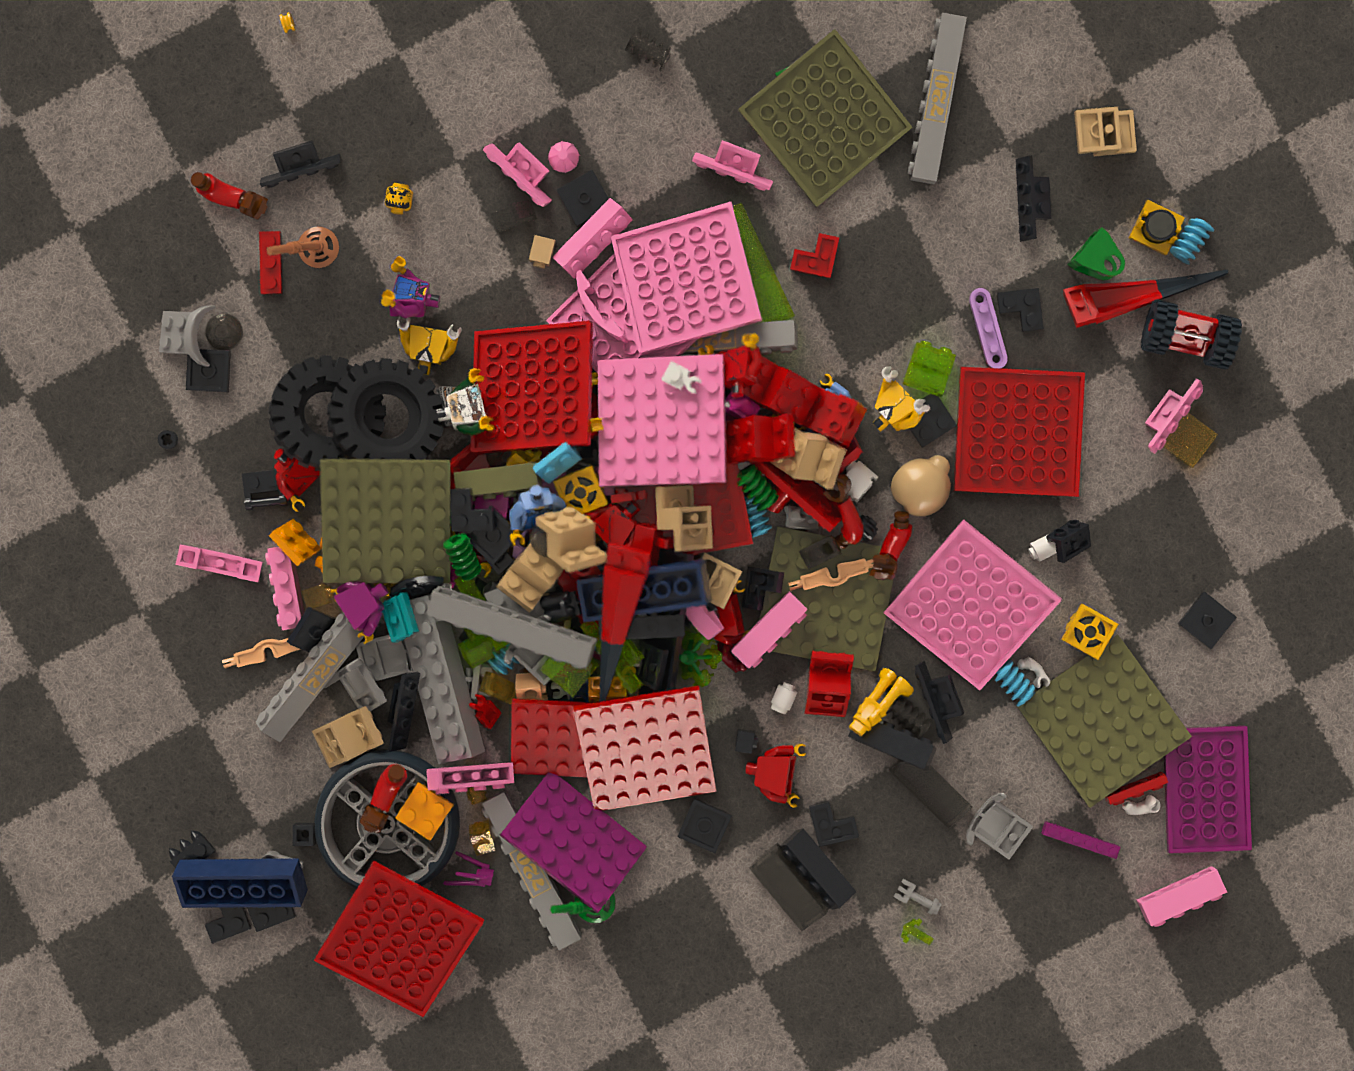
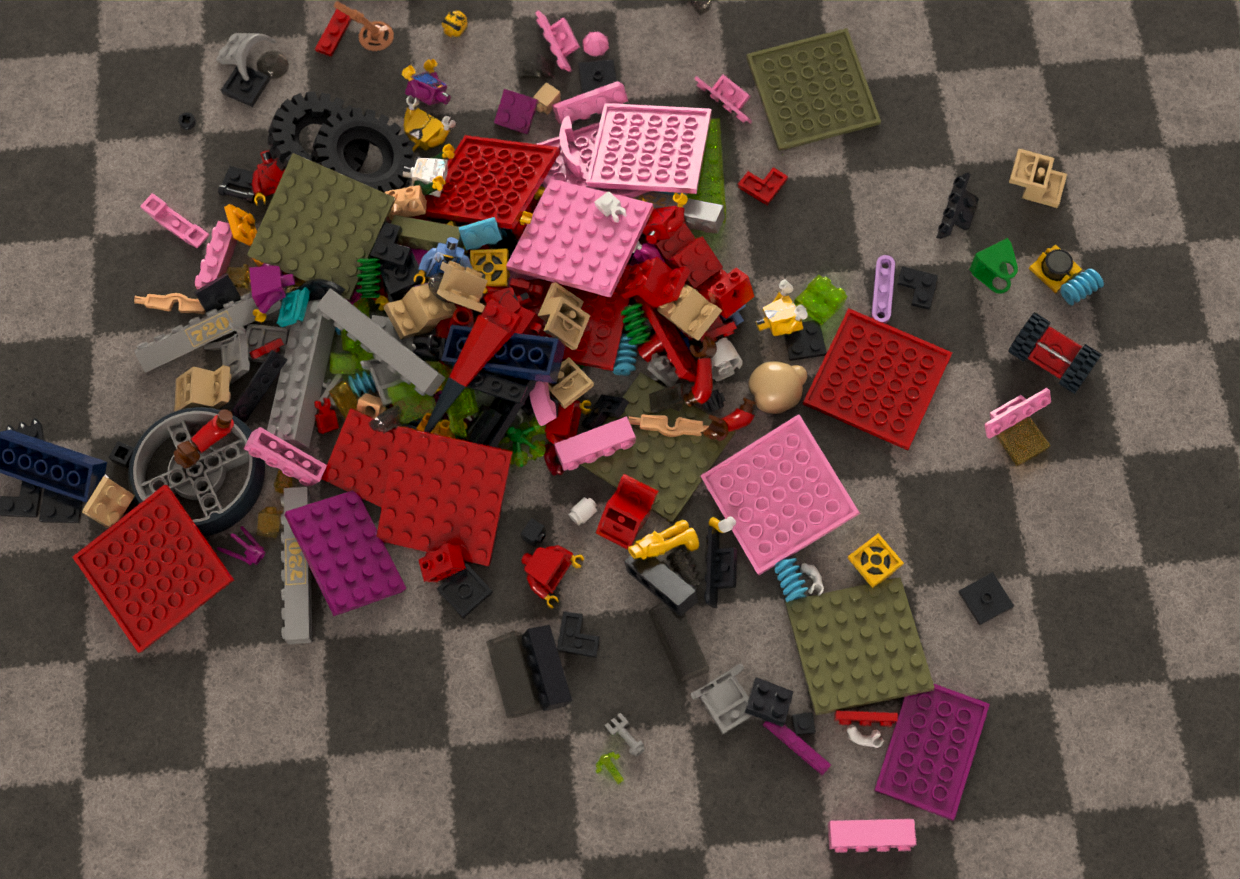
camera: 25 degrees right, 20 degrees down
light orange plate [395,782,454,841] -> none
green dish [550,894,616,923] -> none
light grey brick [907,13,967,184] -> none
white brick [1028,535,1056,562] -> none
black bracket [1046,520,1091,563] -> none
red plate [1063,270,1228,328] -> none
none -> tan bracket [82,476,135,528]
none -> red plate [249,338,284,359]
none -> clear smoke piece [368,405,401,433]
none -> light nougat brick [384,185,427,220]
none -> red brick [418,543,466,582]
none -> magenta plate [494,89,539,134]
none -> white arm [708,516,736,533]
none -> black plate [744,677,794,727]
none -> black plate [792,712,816,736]

